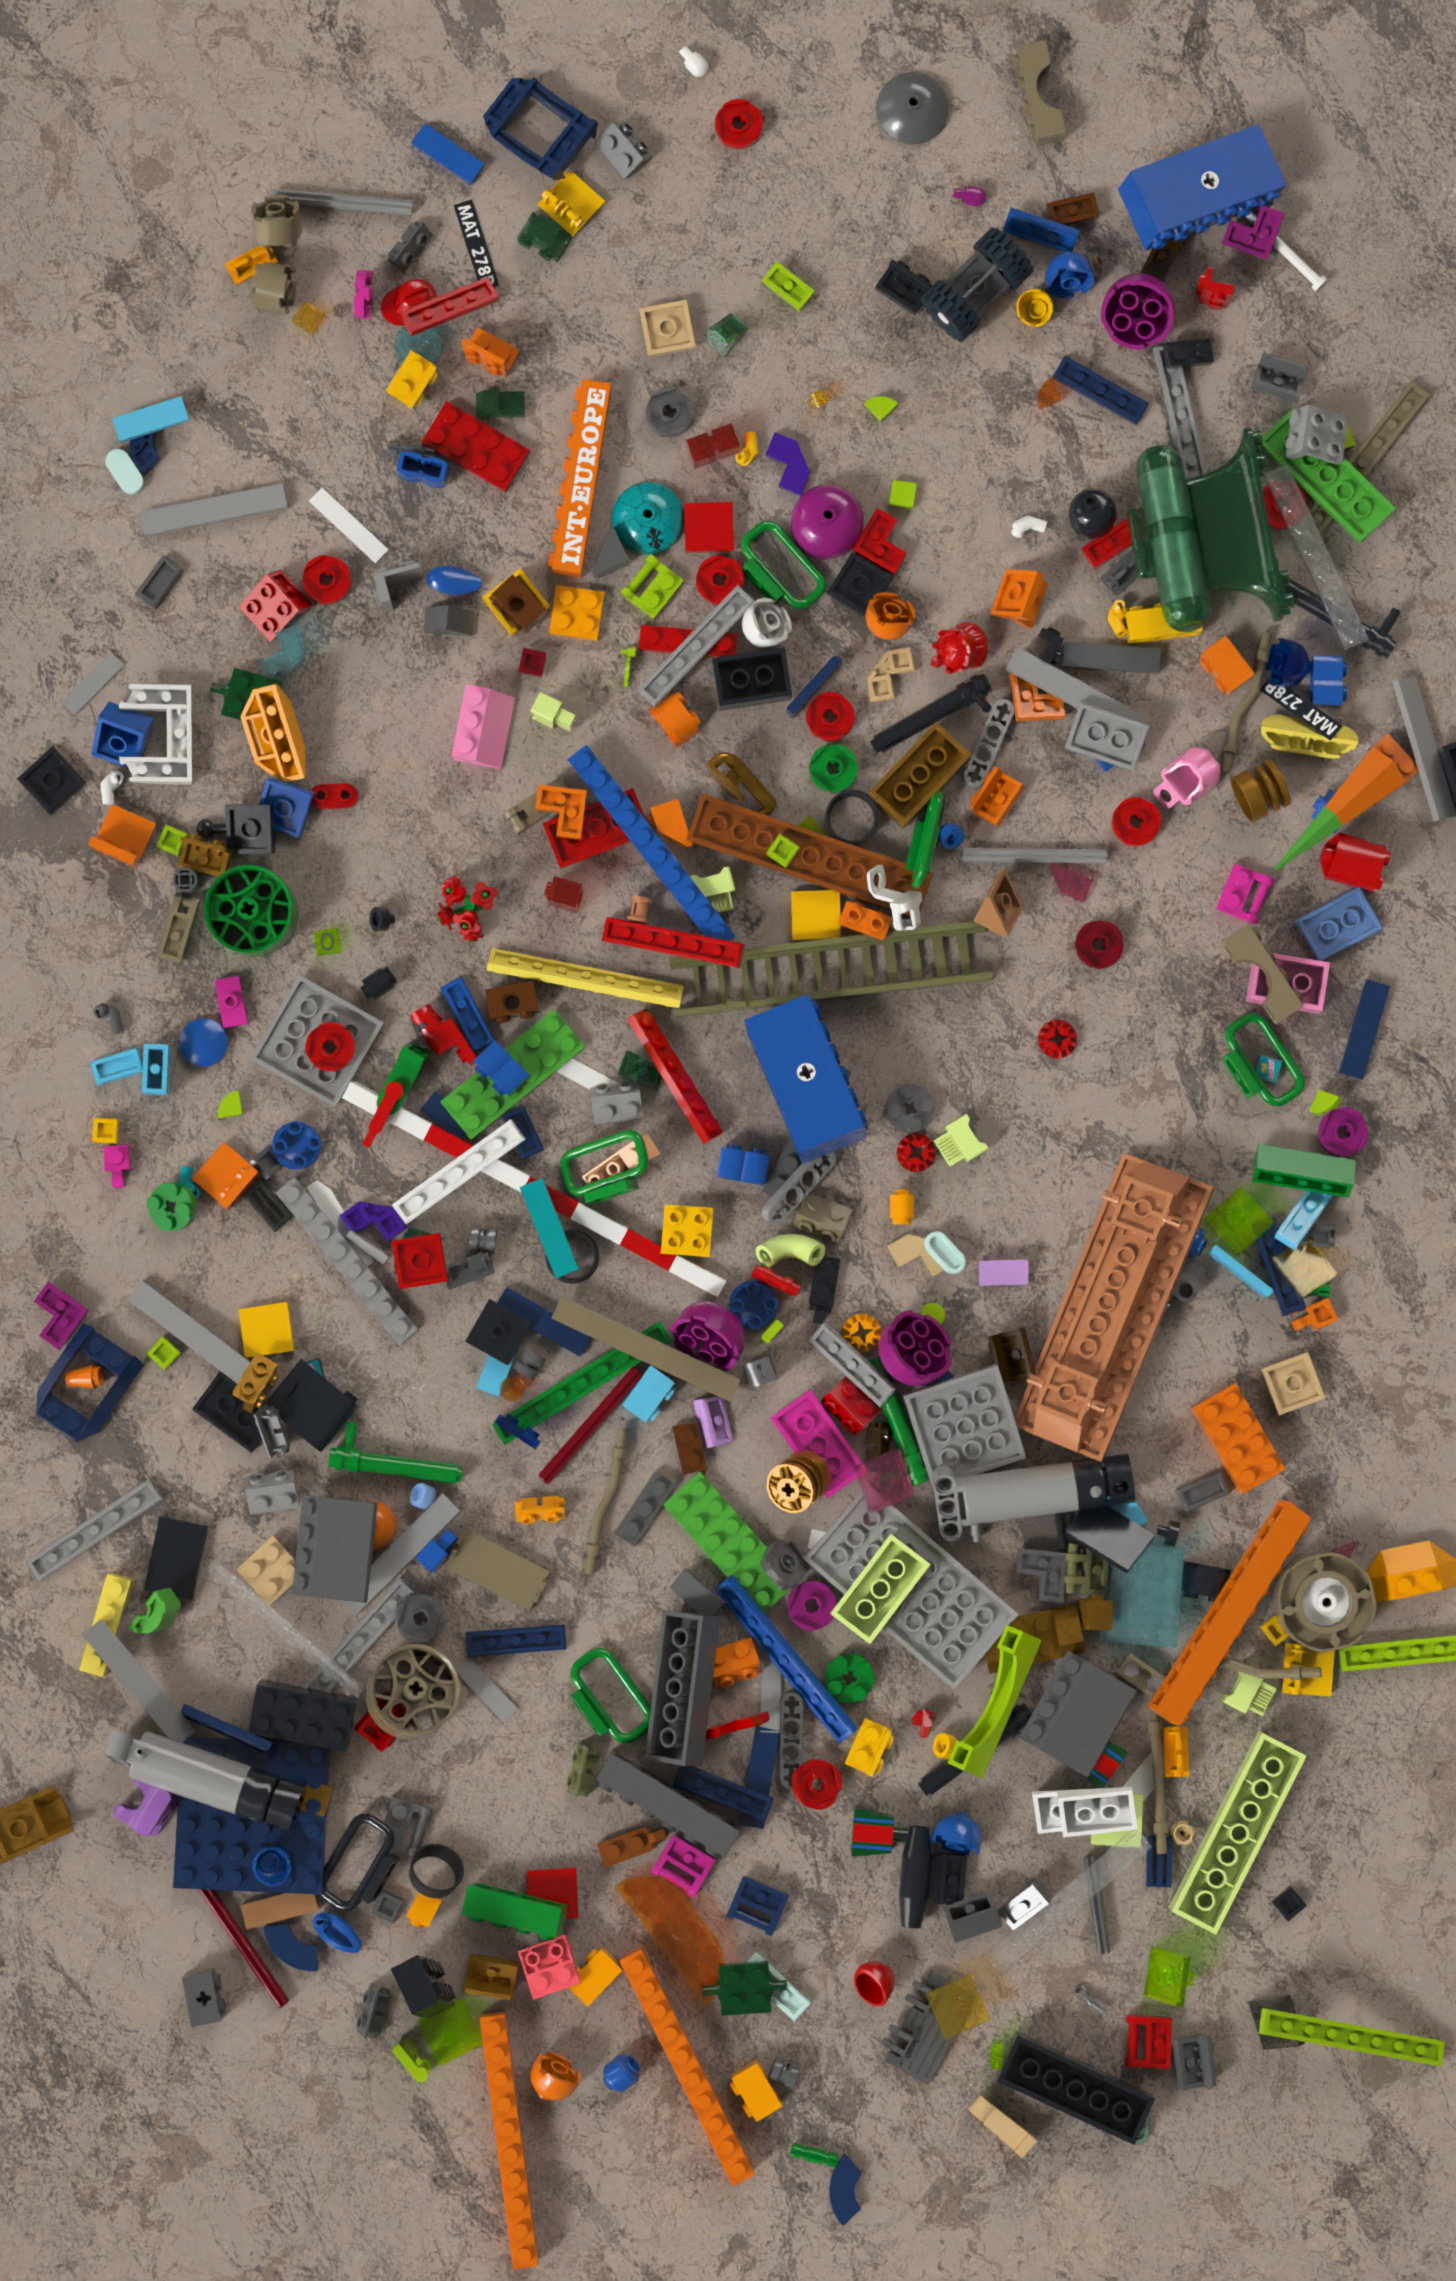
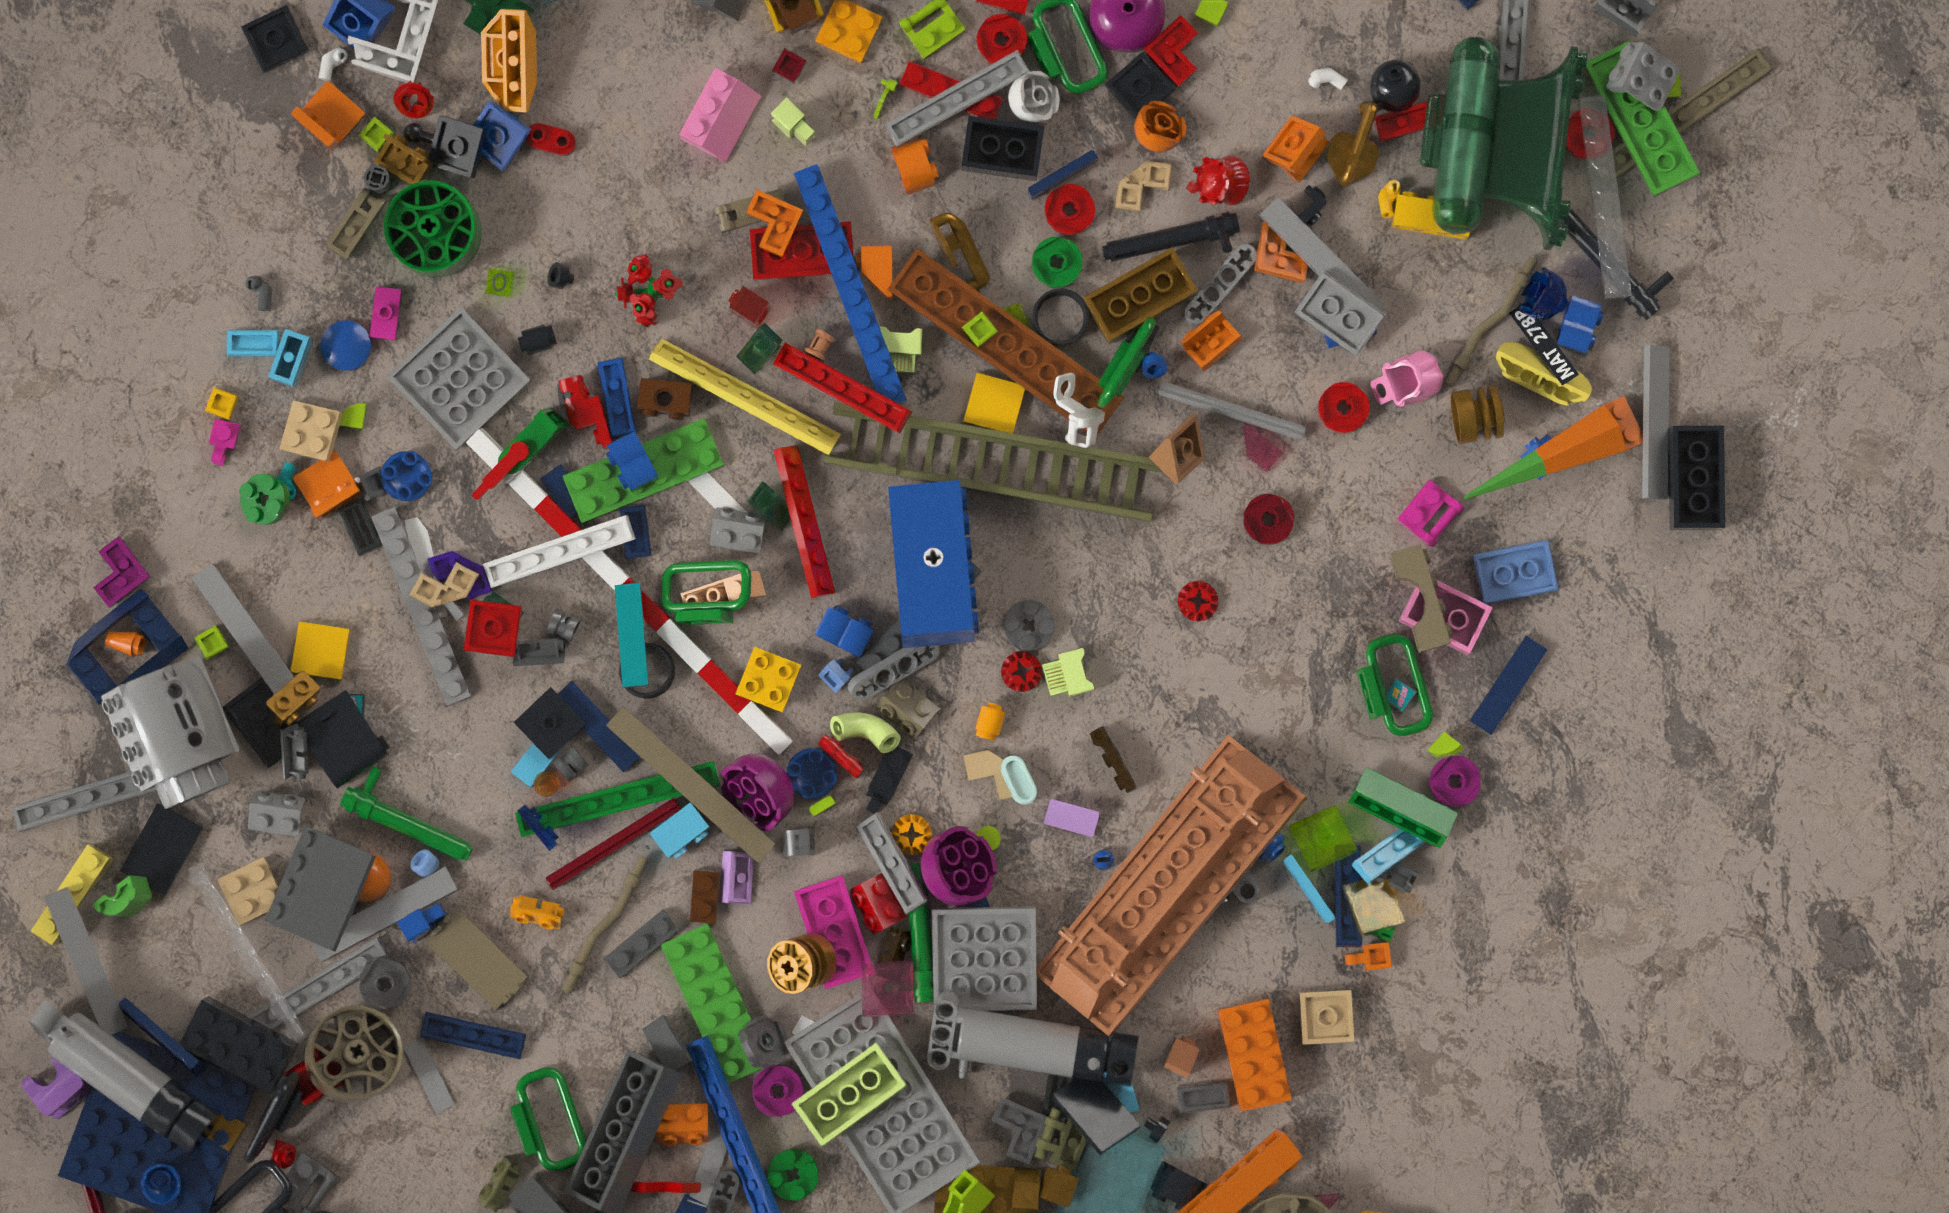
camera: 20 degrees right, 0 degrees up
red plate [305,1022,355,1072] -> none
orange bracket [838,901,892,940] -> none
dark brown bracket [988,1327,1037,1384] -> none
dark grey tile [1062,642,1161,674] -> none
dark grey hinge [1100,546,1152,596] -> none
orange brick [1200,635,1255,696] -> none
red cylinder [1319,832,1391,892] -> none
none -> light grey piece [101,655,240,809]
none -> black bar [244,1071,305,1163]
none -> red plate [271,1139,296,1169]
none -> tan plate [279,400,343,462]
none -> red gear [393,80,434,119]
none -> tan tile [409,562,479,608]
none -> clear green slope [736,323,783,374]
none -> medium blue tile [818,658,853,693]
none -> dark brown hinge [1090,726,1137,793]
none -> blue hinge [1093,850,1114,870]
none -> nougat slope [1162,1035,1199,1078]
none -> pearl gold piece [1326,102,1379,187]

